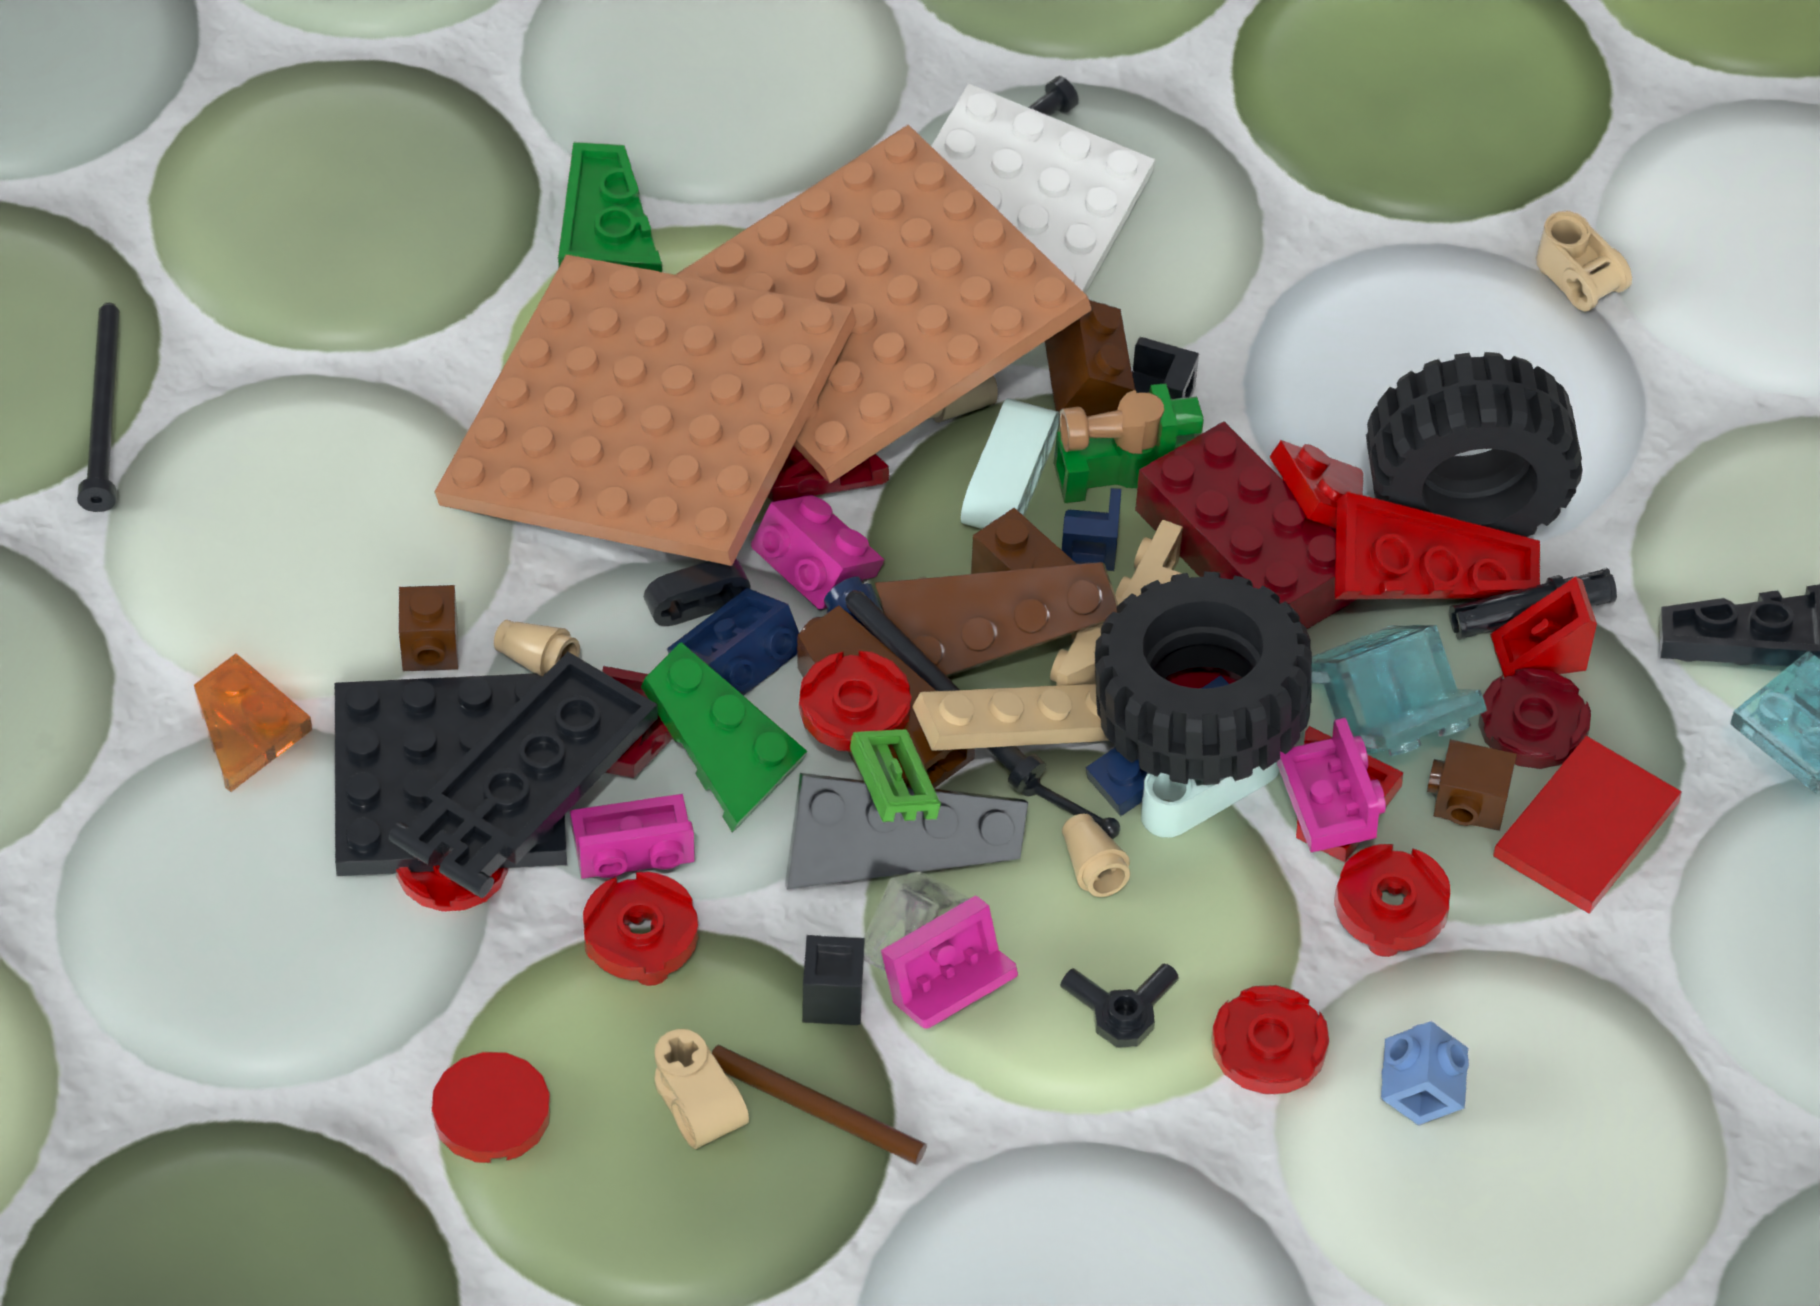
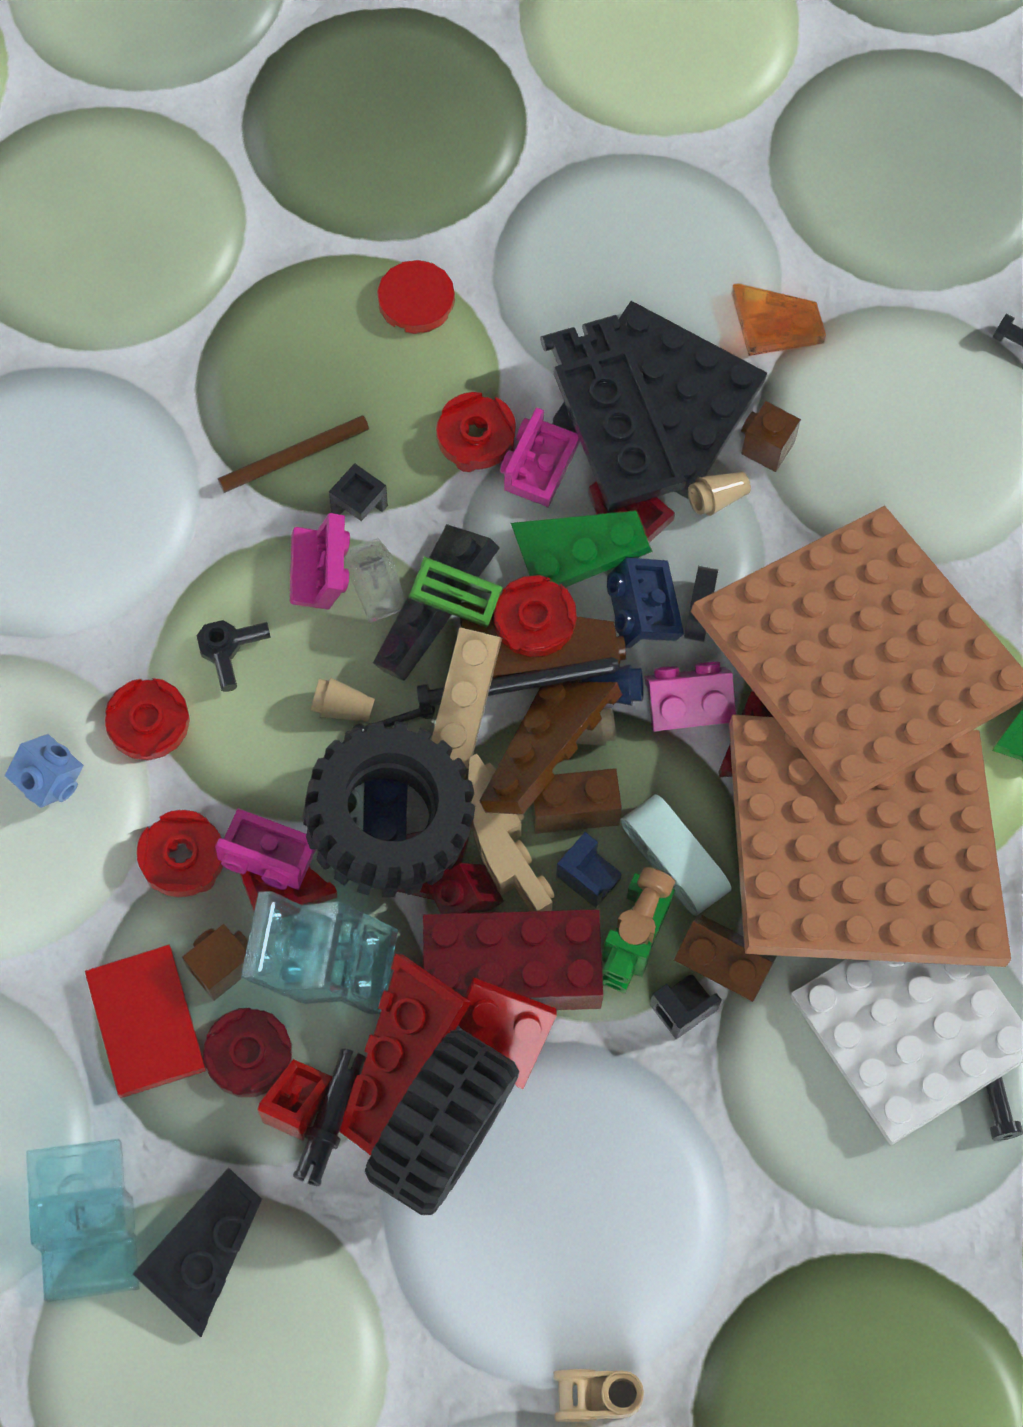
camera: 125 degrees right, 15 degrees up
tan piece [655,1029,749,1149] -> none

